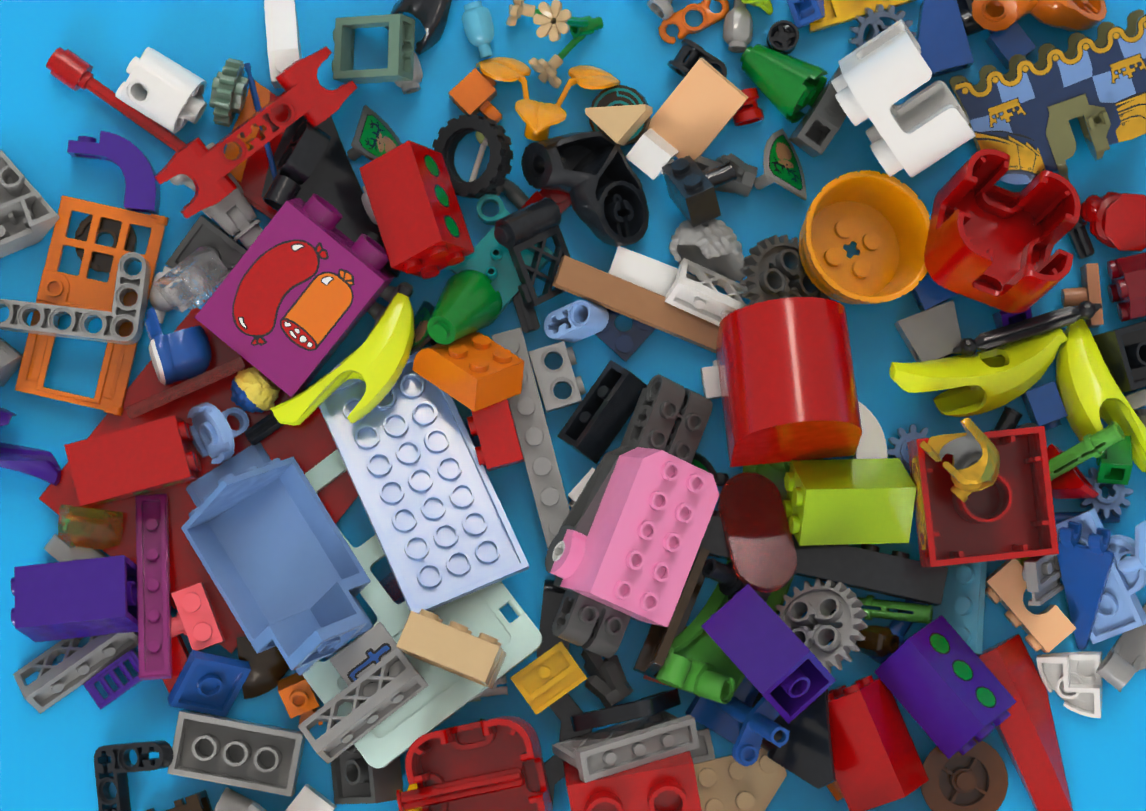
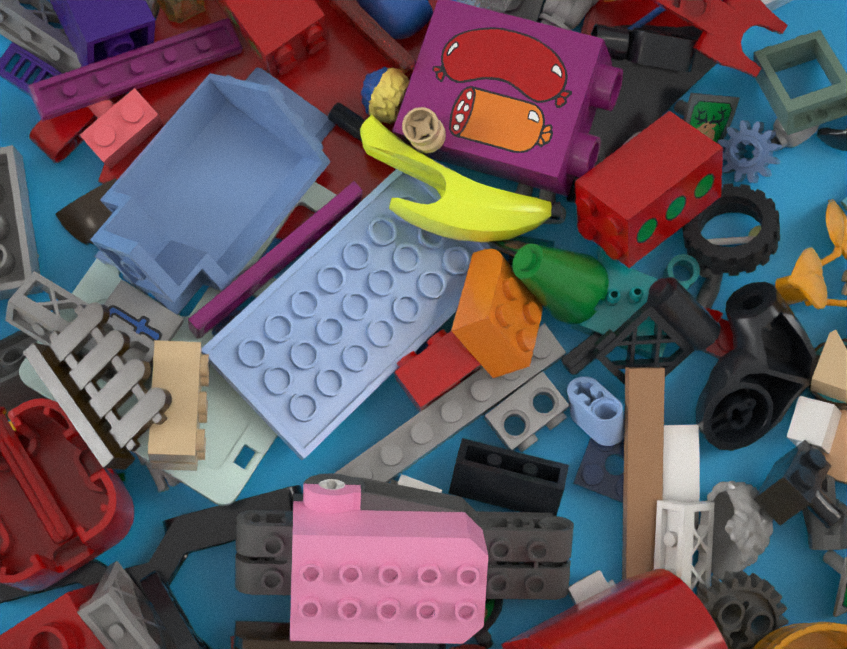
camera: 75 degrees right, 5 degrees down
blue plate [167,650,251,717] -> none
light blue tile [187,402,249,464] -> none
orange brick [278,673,323,726] -> none
orange brick [448,68,503,124] -> none
yellow plate [510,641,588,715] -> none
dark grey rock [581,649,633,708] -> none
none -> fence [23,302,172,470]
none -> magenta tile [188,181,363,339]
none -> tan wheel [402,107,446,153]
none -> medium blue gear [718,120,782,183]

